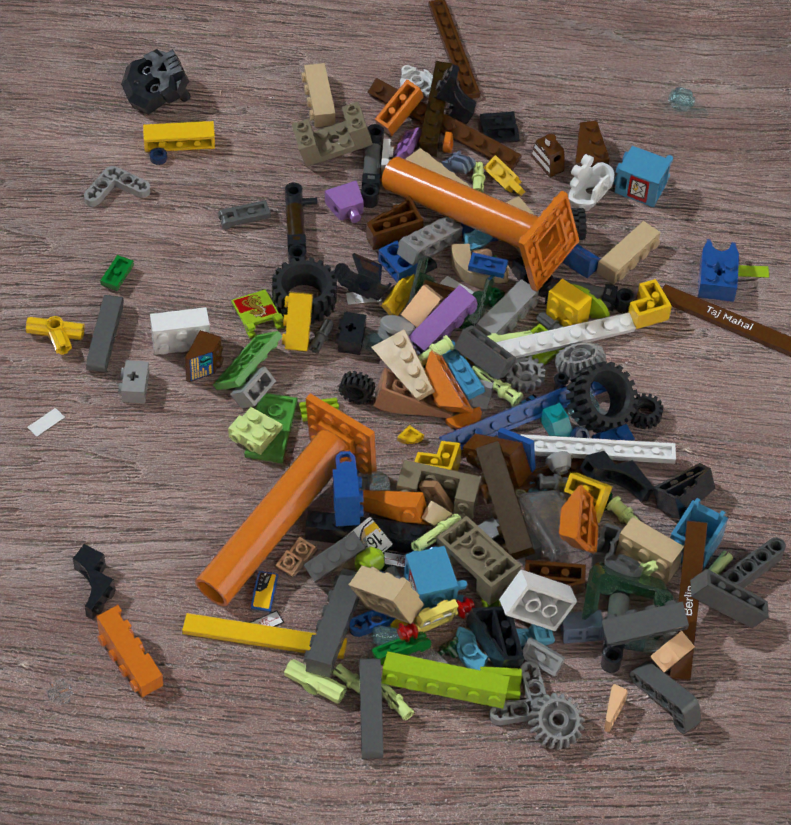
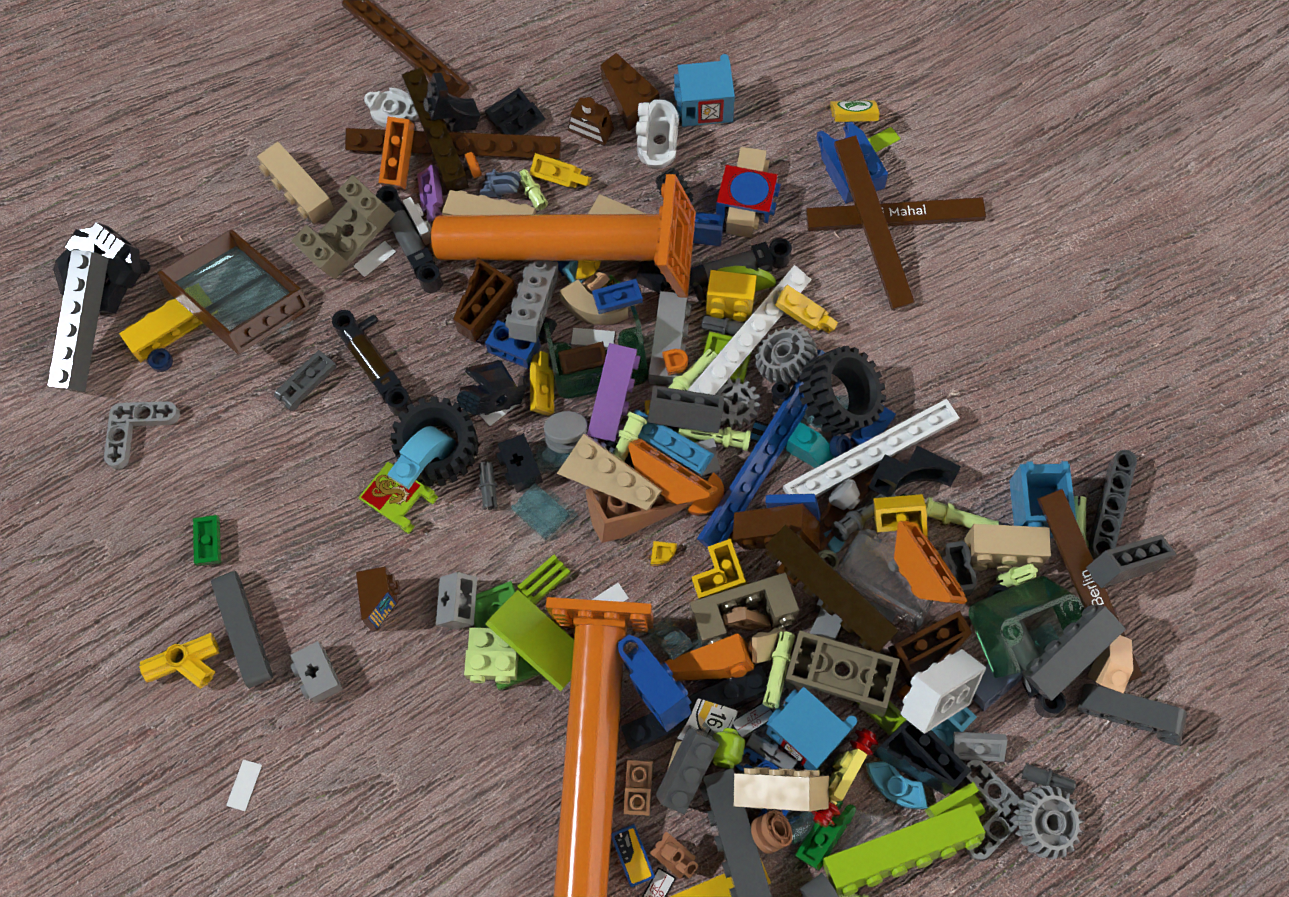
camera: 25 degrees left, 15 degrees up
white brick [150,307,210,355] -> none
bright green plate [213,331,282,390] -> none
yellow brick [282,292,313,351] -> none
medium lavender torso [325,181,364,223] -> none
black tyre [338,371,376,405] -> none
light nougat brick [401,285,444,327] -> none
dark green plant [437,636,459,659] -> none
dark green plant [484,287,505,307] -> none
dark grey tile [603,552,644,577] -> none
light nougat slope [604,684,628,732] -> none
yellow brick [628,279,672,330] -> none
black tyre [630,393,663,430] -> none
black wedge [653,463,716,519] -> none
none -> dark grey brick [48,249,109,392]
none -> window [157,230,311,354]
none -> white sticker [353,241,396,277]
none -> medium azure arch [387,426,457,490]
none -> lime tile [486,590,574,692]
none -> clear light blue plate [511,483,570,541]
none -> yellow tile [576,261,601,280]
none -> nougat hips [650,832,698,879]
none -> orange tile [662,349,688,376]
none -> panel [716,165,781,224]
none -> nougat wheel [751,810,793,854]
none -> yellow hinge [775,284,838,334]
none -> yellow slope [830,100,880,122]
none -> reddish brown tile [834,135,915,310]
none -> dark grey axle [1021,763,1076,795]

